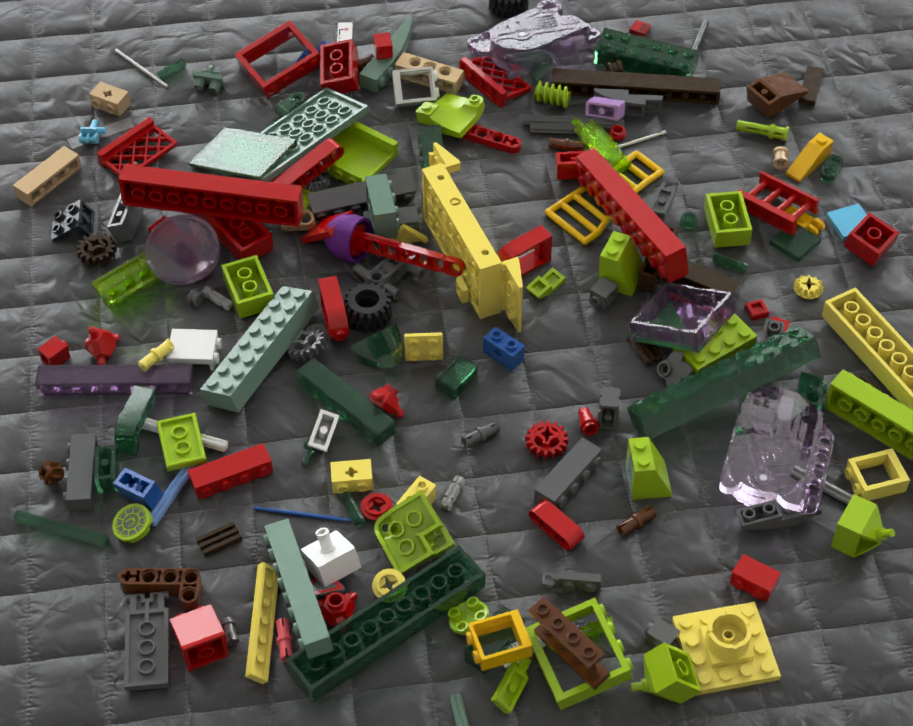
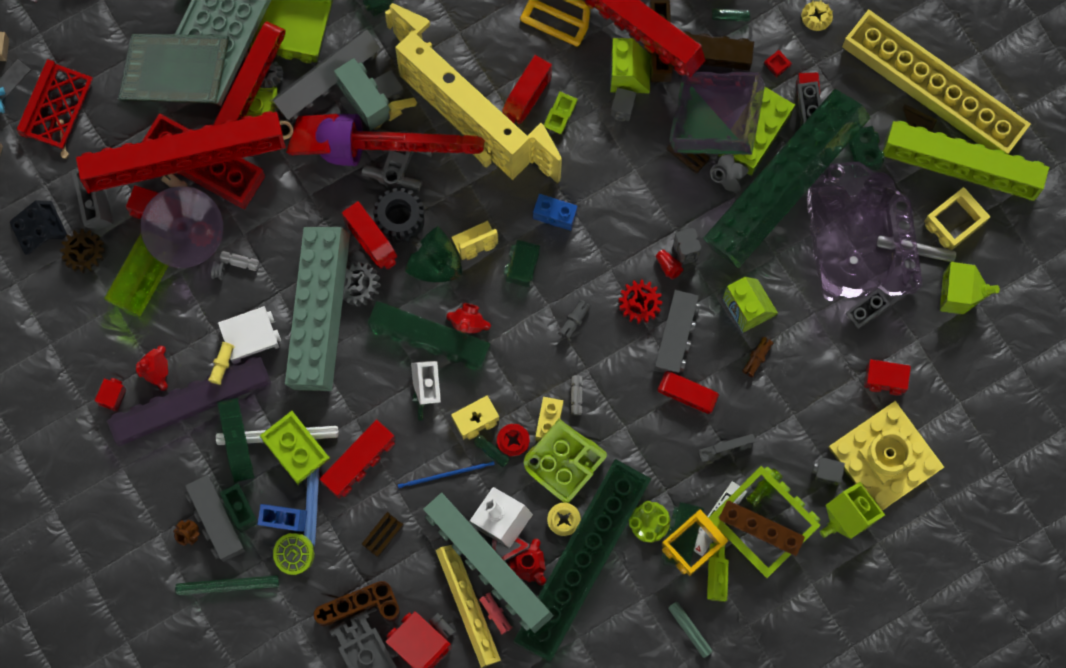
camera: 25 degrees left, 25 degrees up
lime brick [221,255,274,319] -> none

